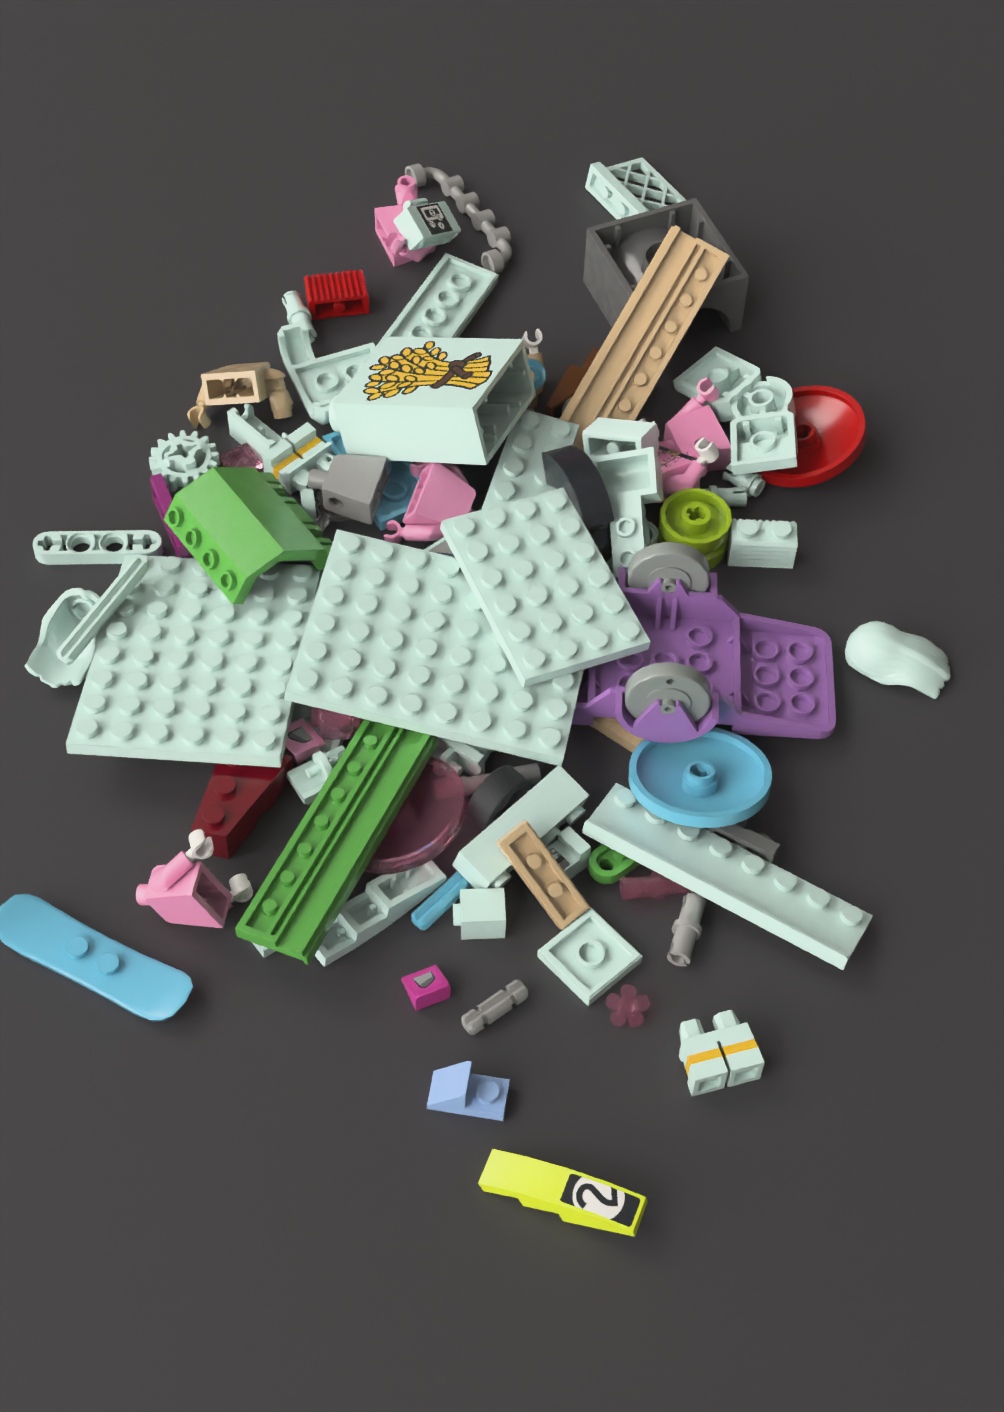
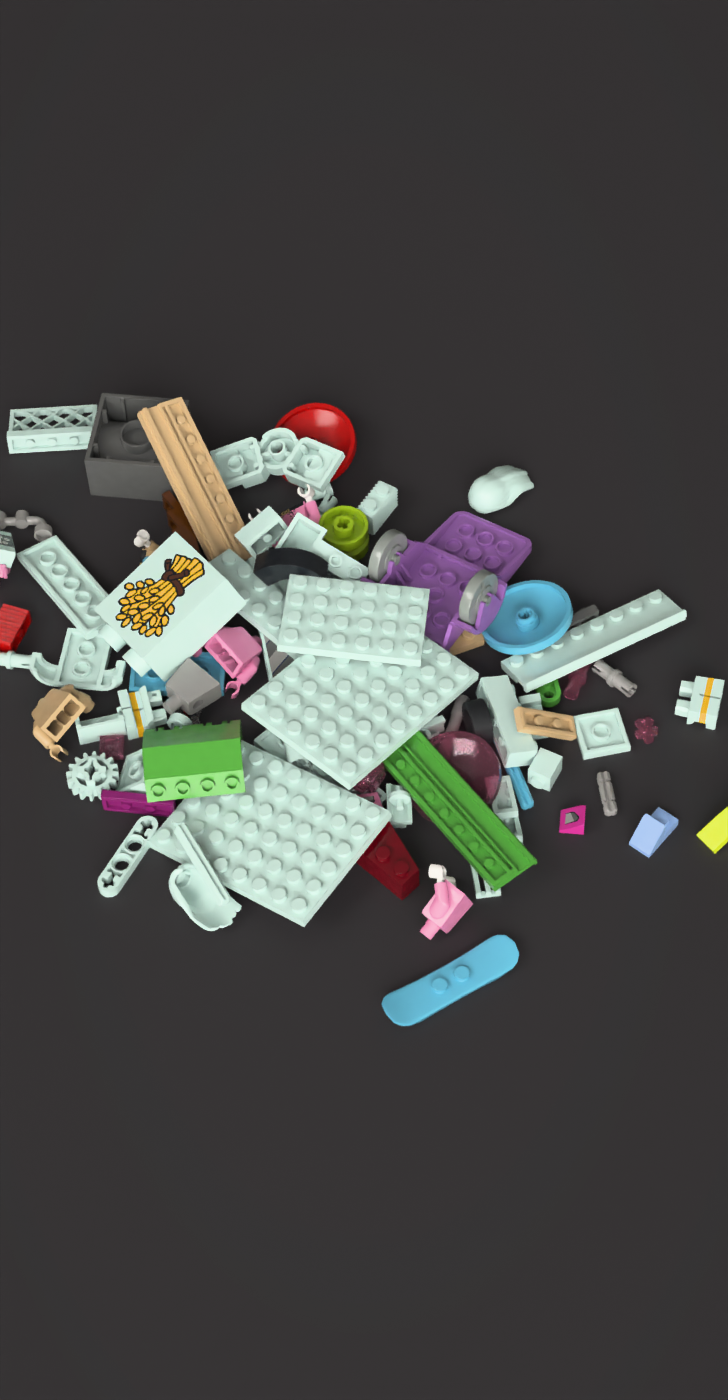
camera: 55 degrees left, 0 degrees up
bright pink torso [659,378,731,477] -> none

